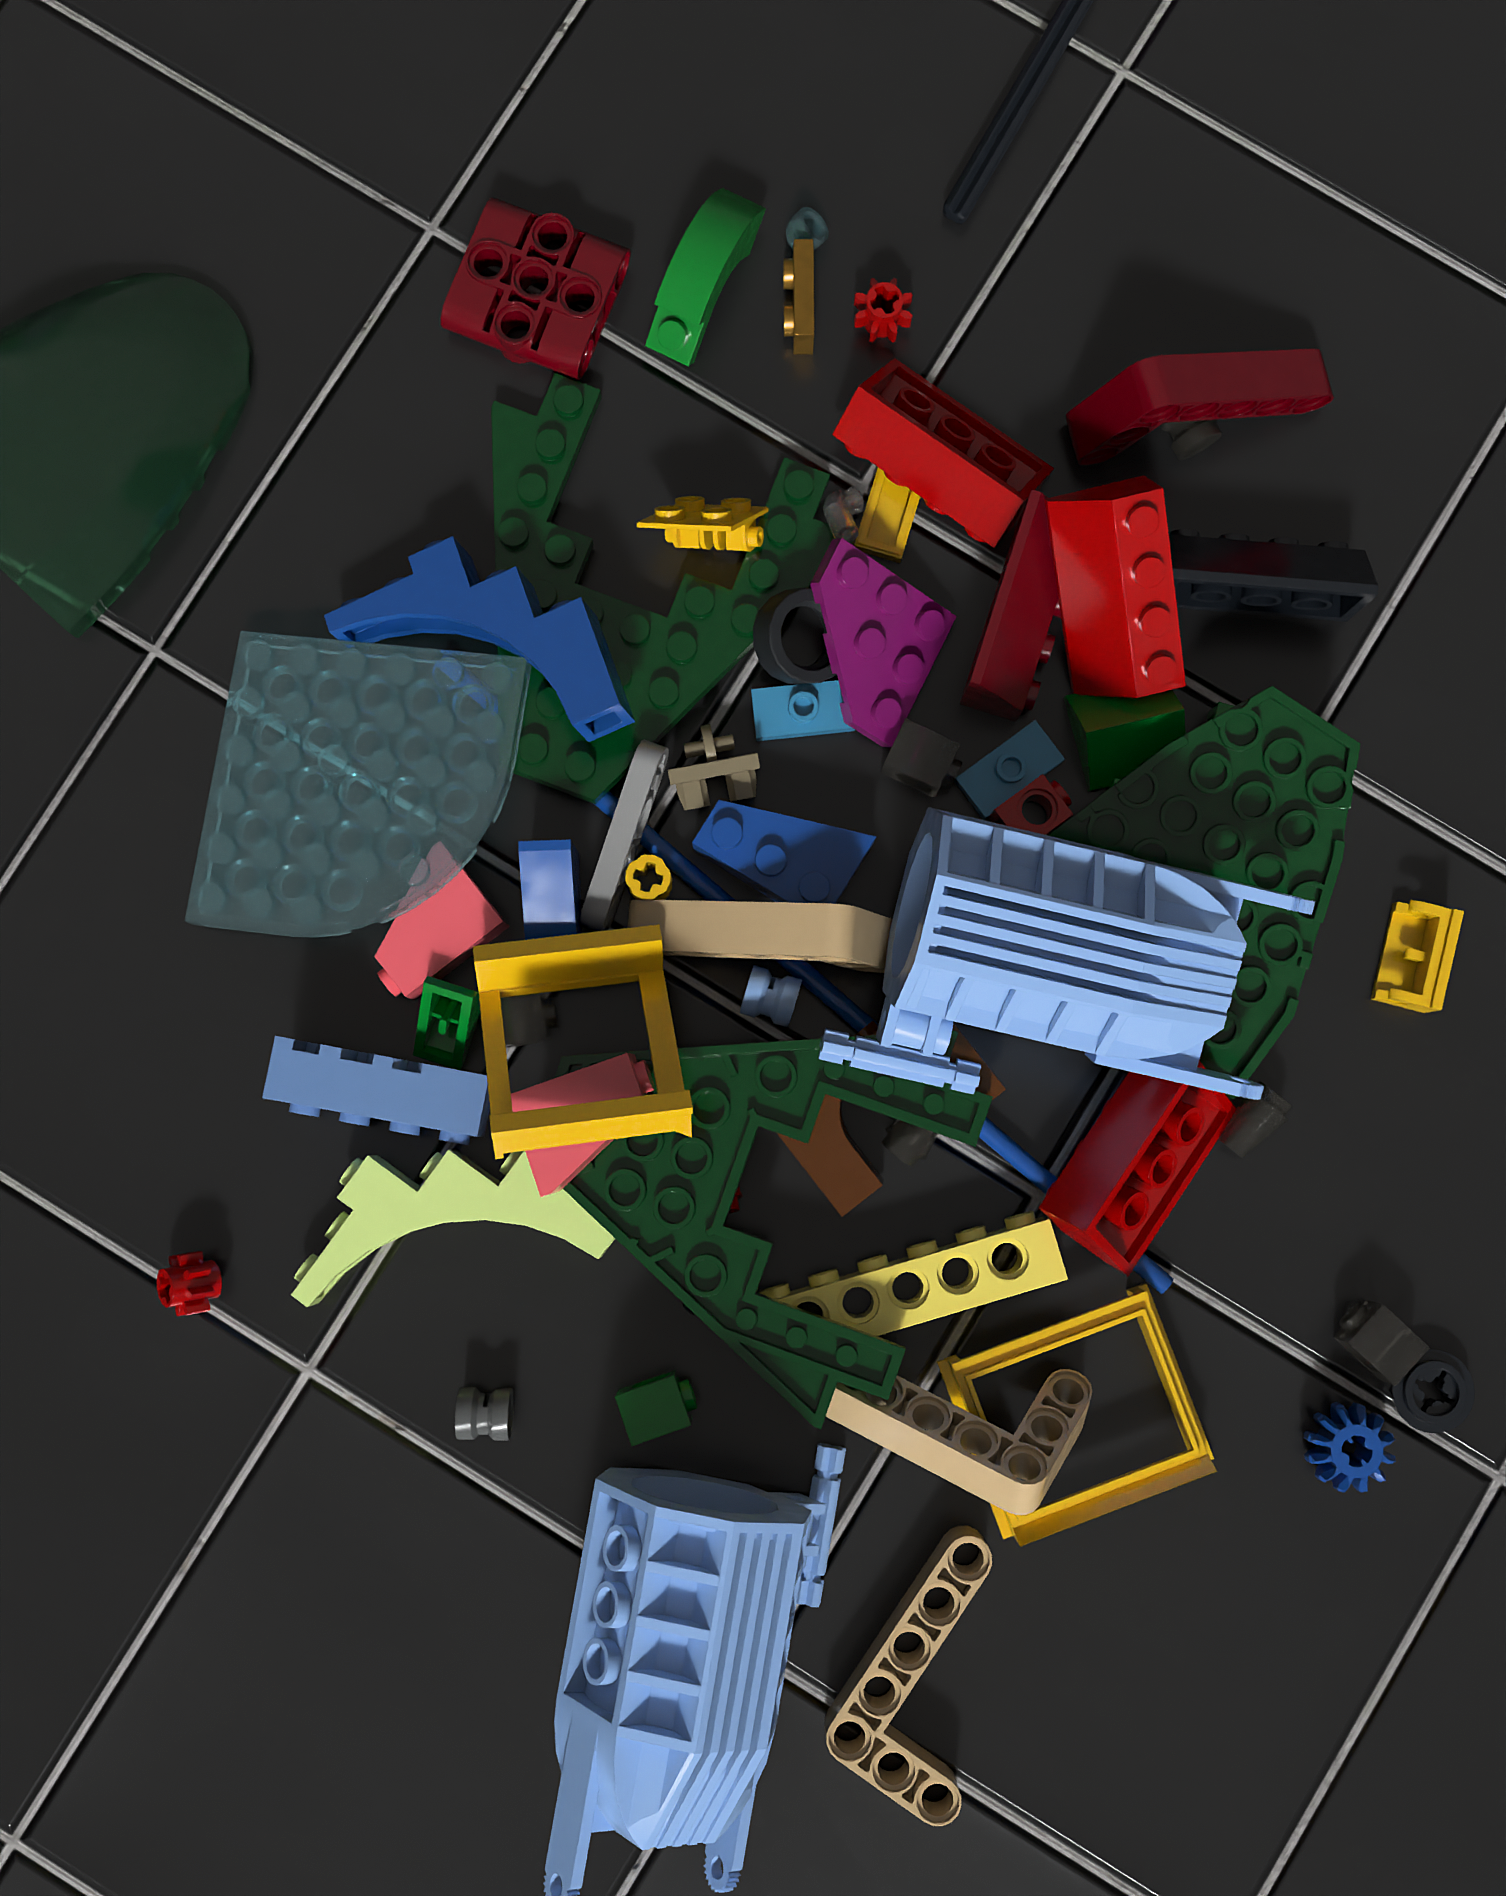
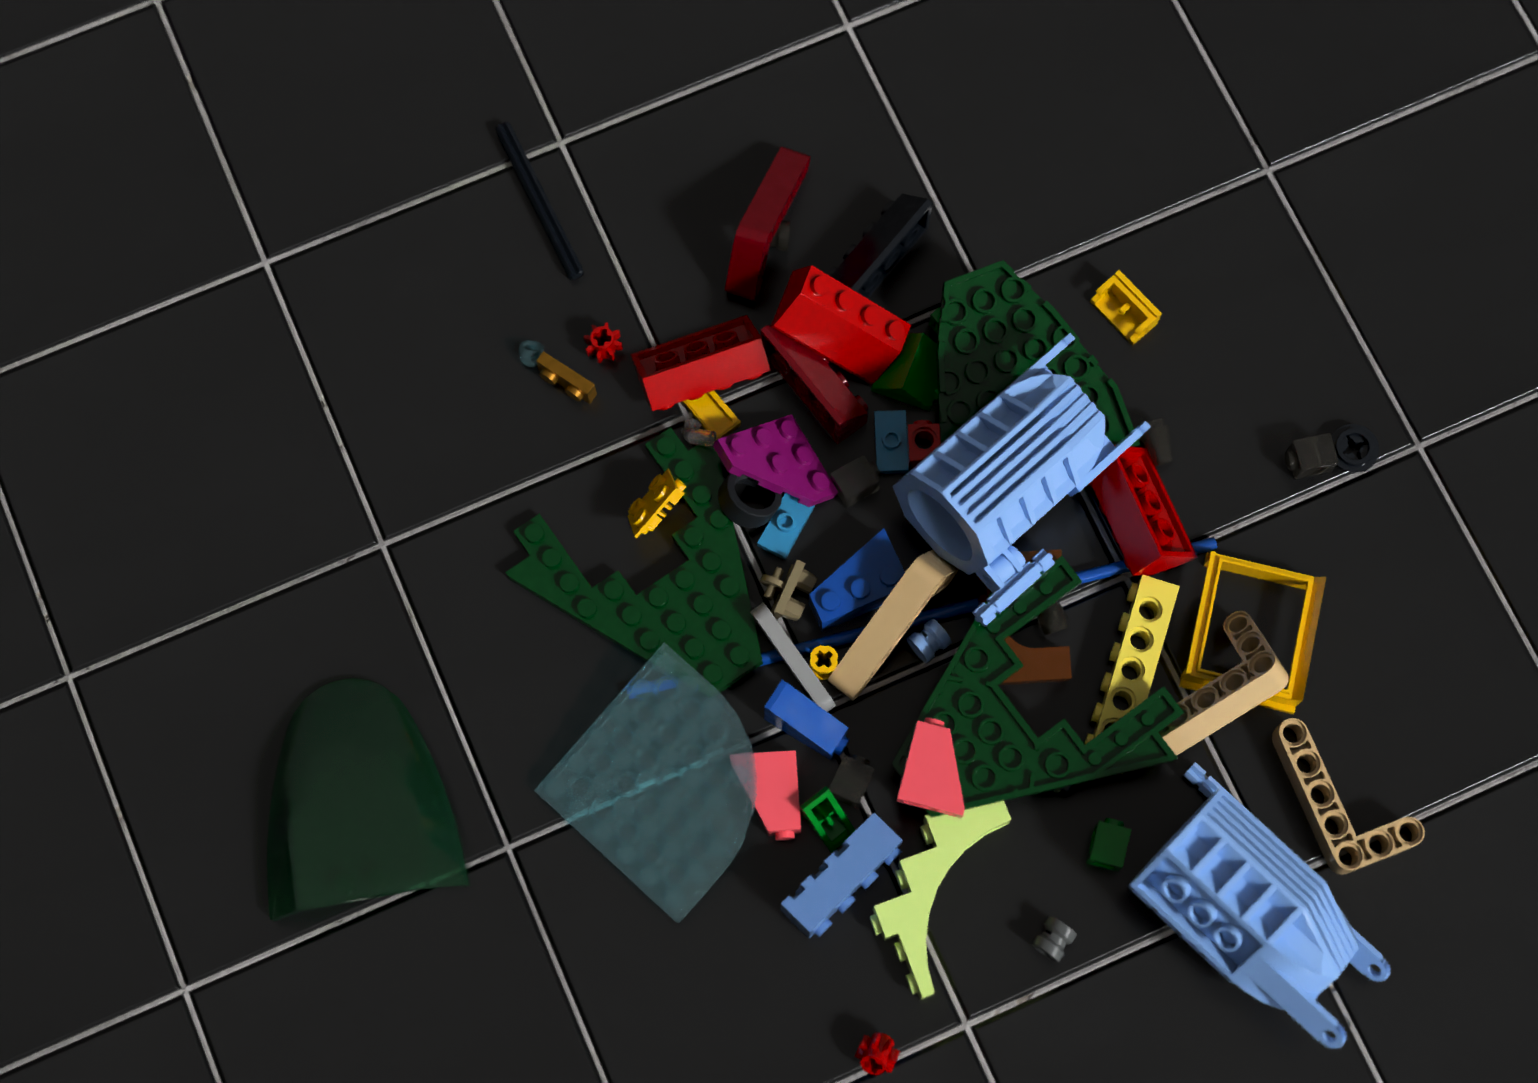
camera: 55 degrees left, 10 degrees down
blue arch [324,536,635,742] -> none
dark red connector [441,197,631,380] -> none
yellow piece [473,924,693,1159] -> none
green arch [645,188,766,367] -> none
blue gear [1303,1402,1396,1492] -> none

